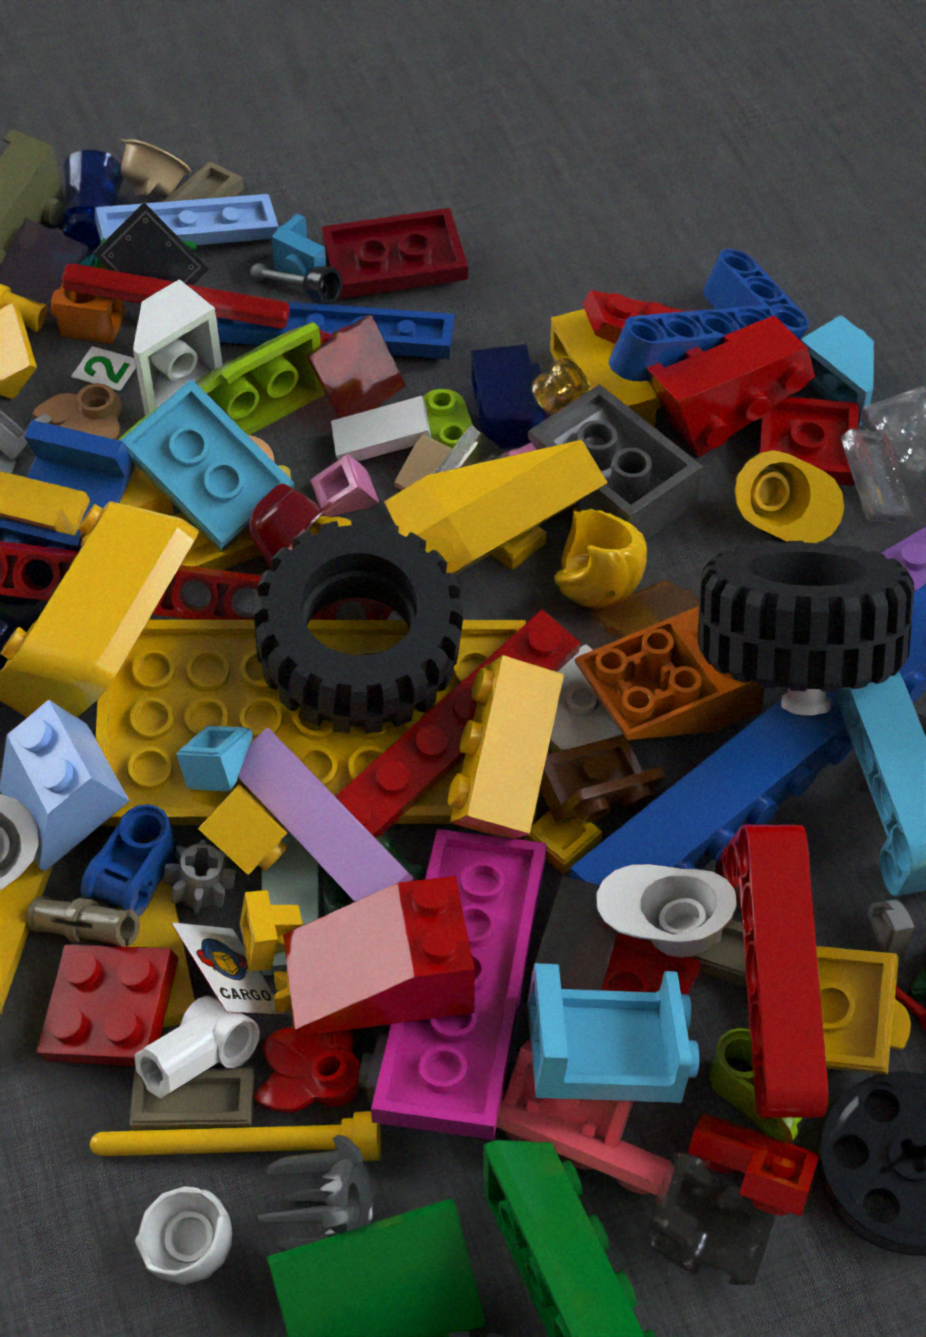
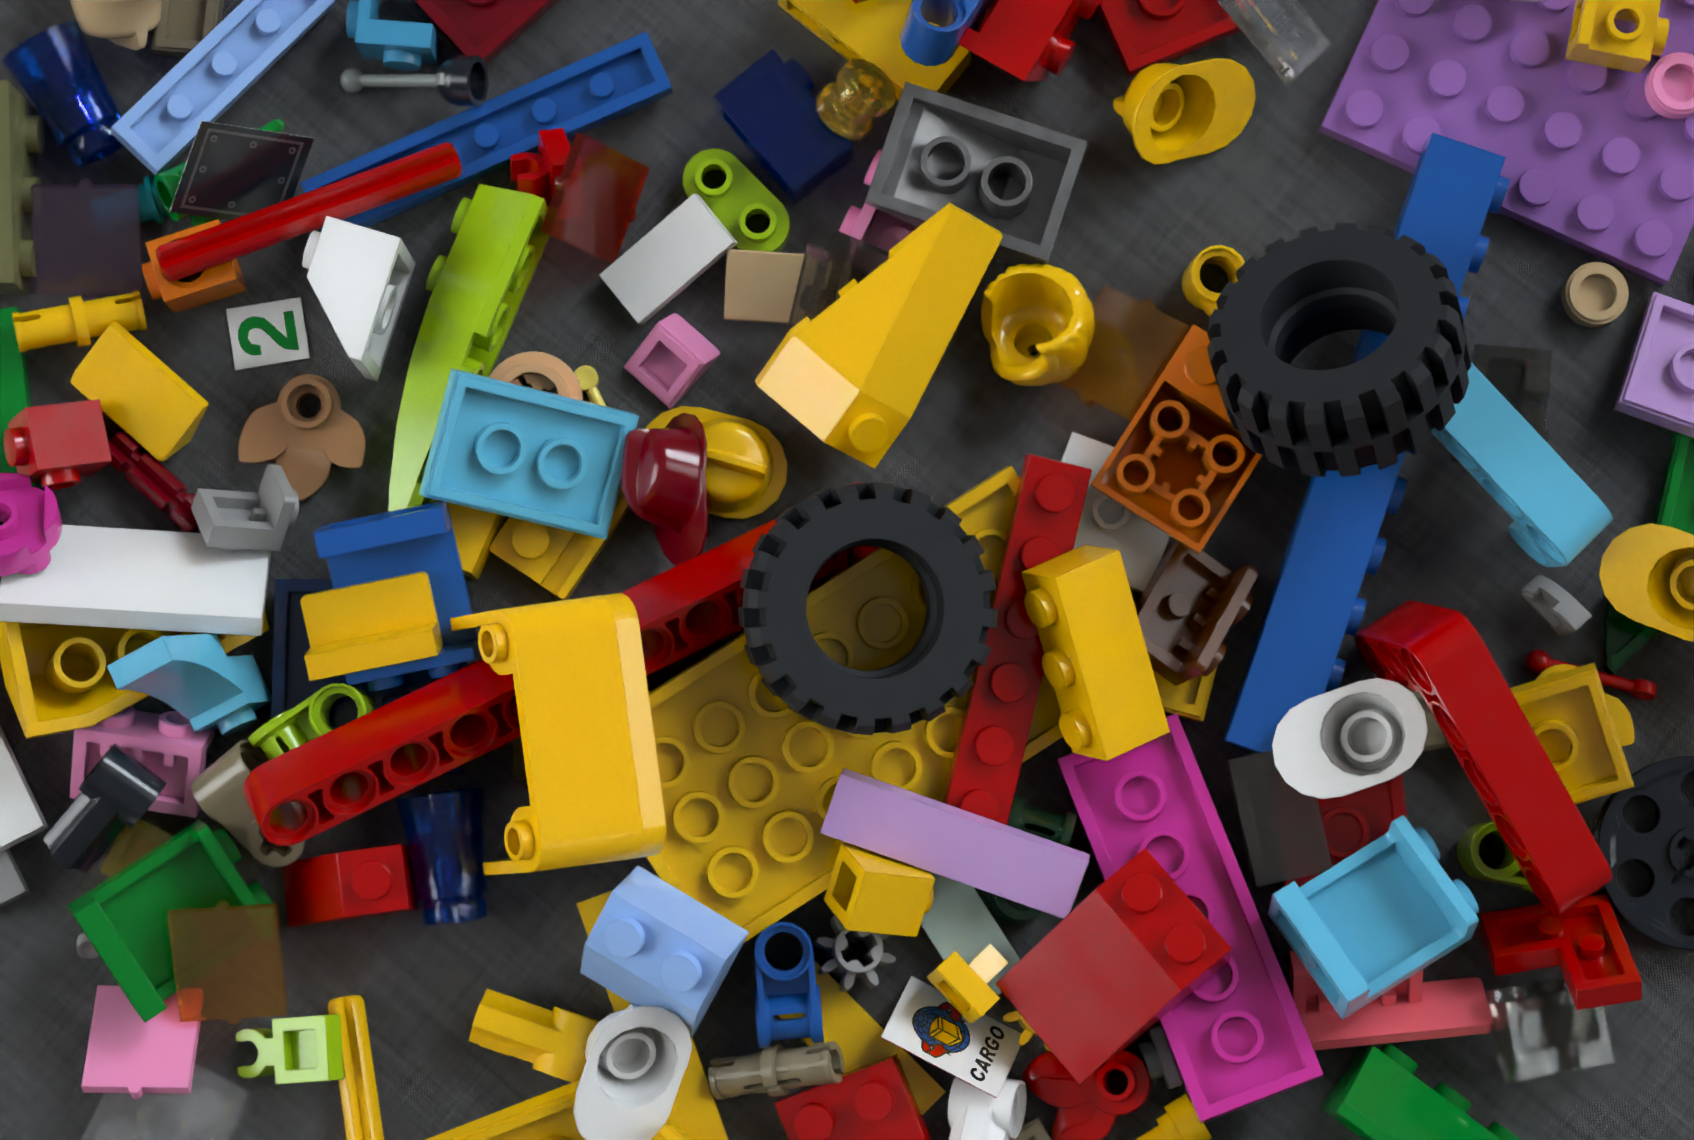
camera: 30 degrees left, 30 degrees up
medium azure slope [176,726,253,792] -> none

